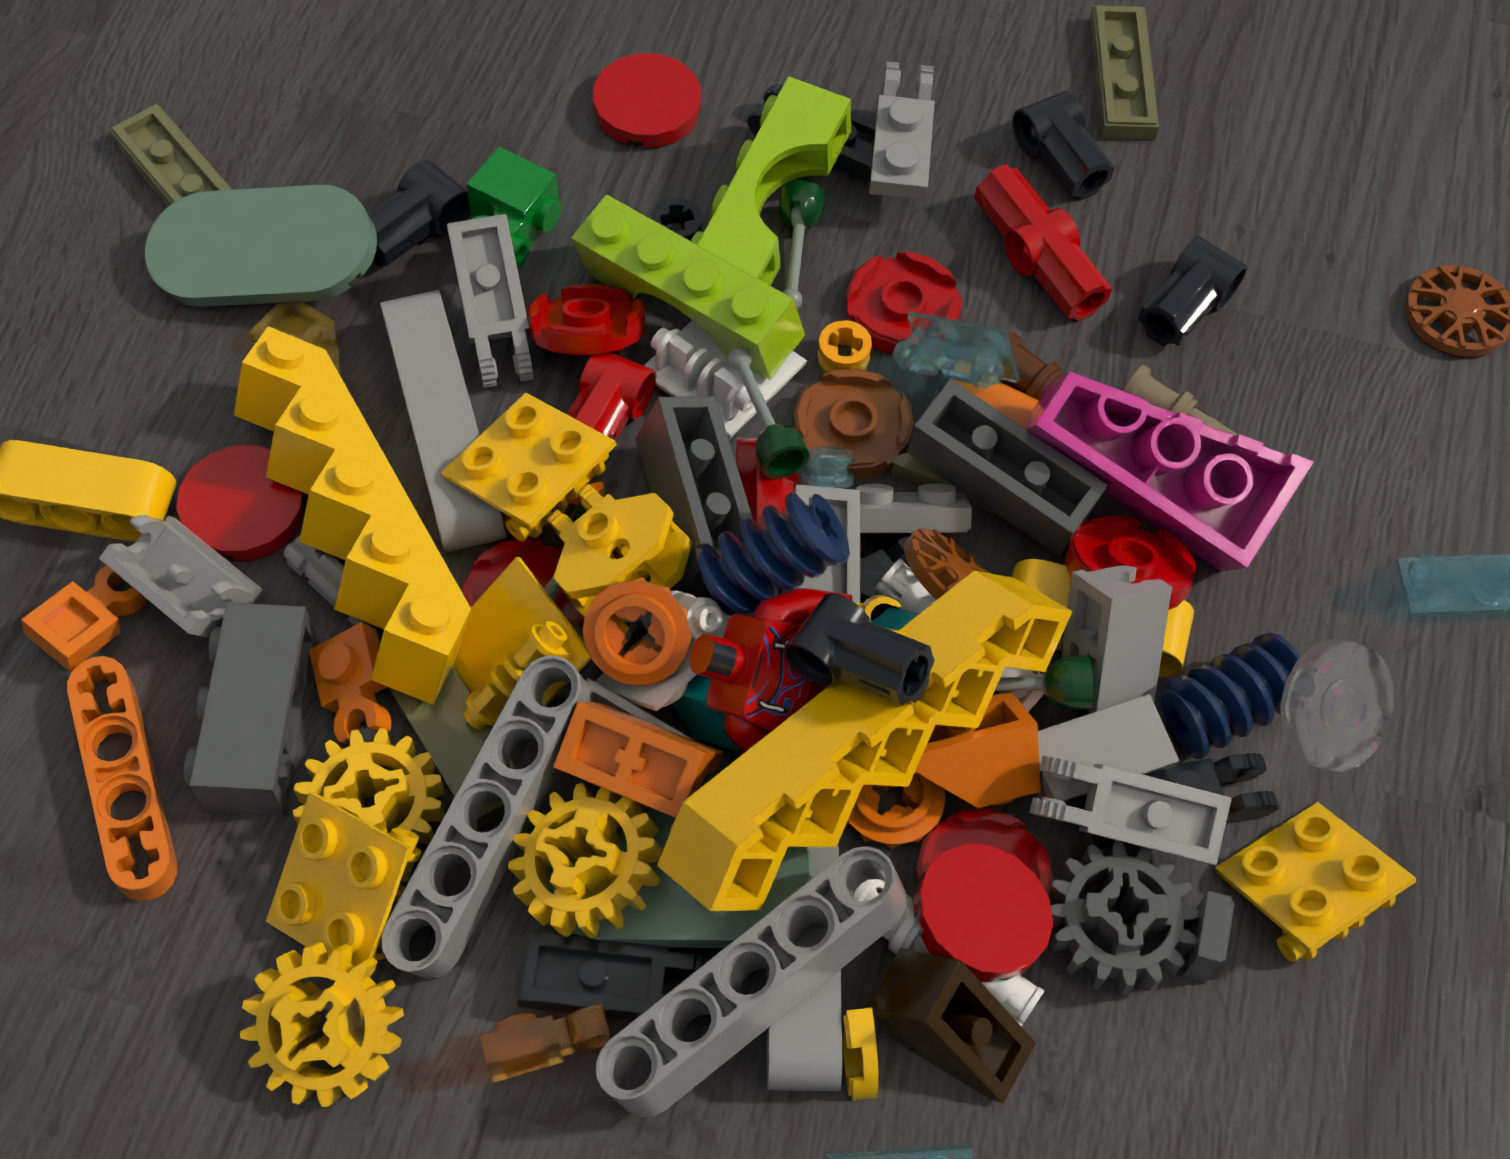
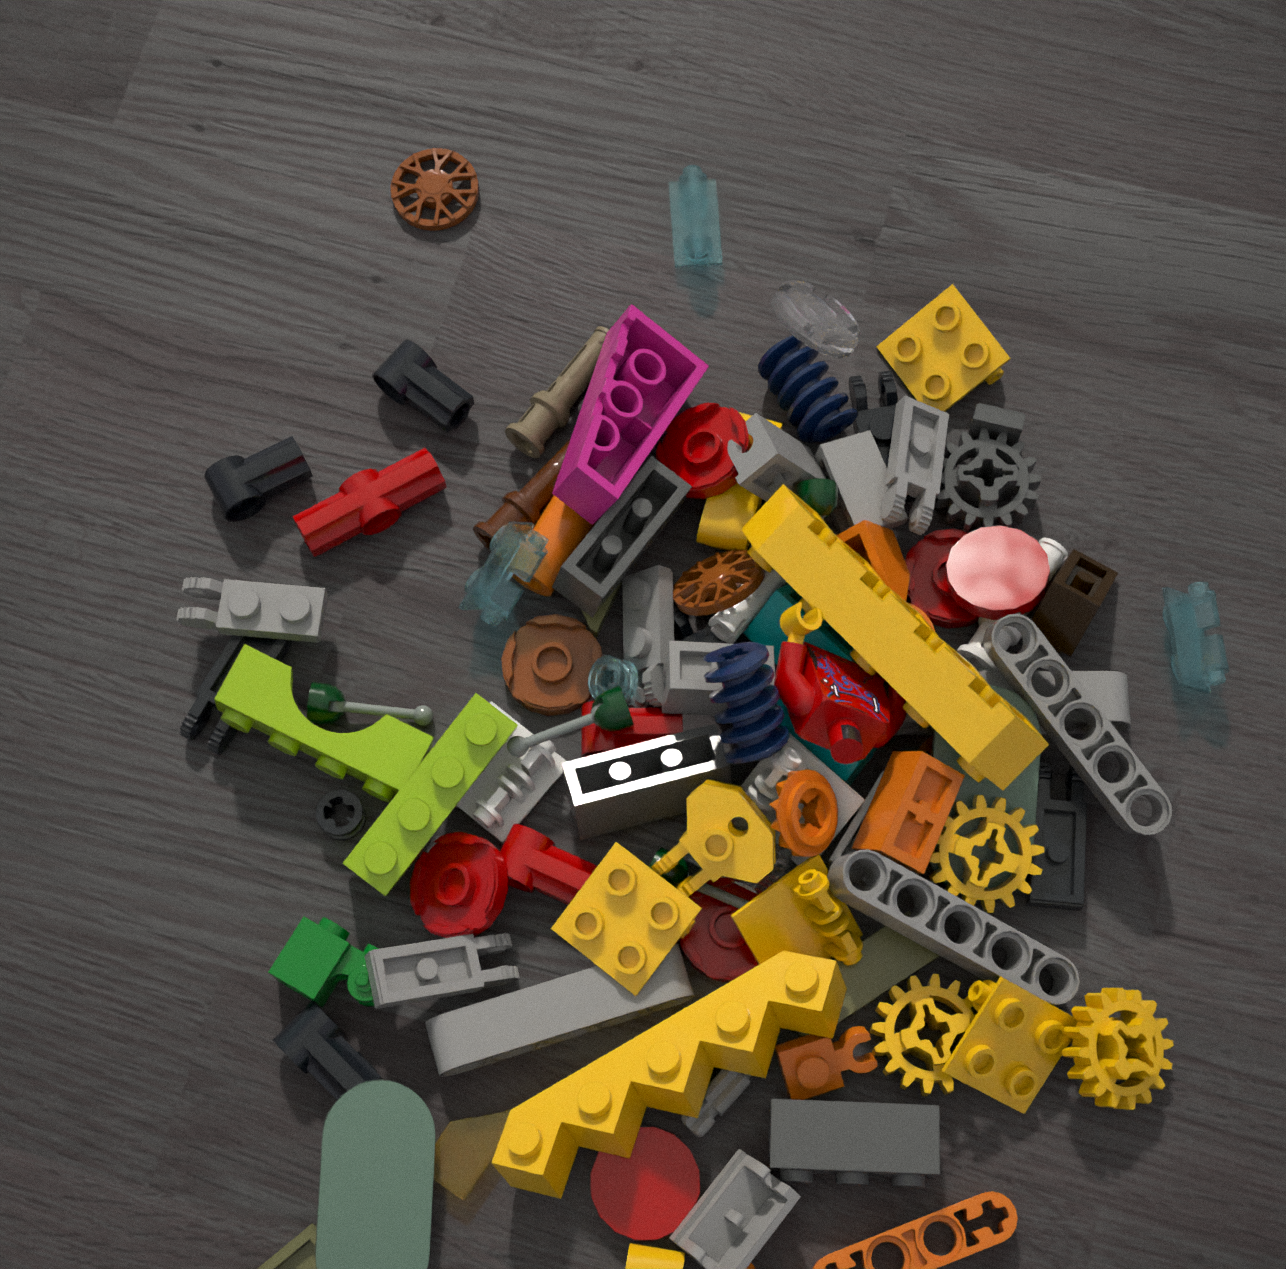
camera: 85 degrees left, 10 degrees up
clear orange plate [480,1004,610,1083] -> none
red tile [593,53,701,148] -> none
black piece [783,593,935,706] -> none
light orange bush [817,320,872,374] -> none
yellow tile [842,1008,878,1101] -> none
red tile [846,252,962,356] -> none
olive tile [1089,5,1159,140] -> none

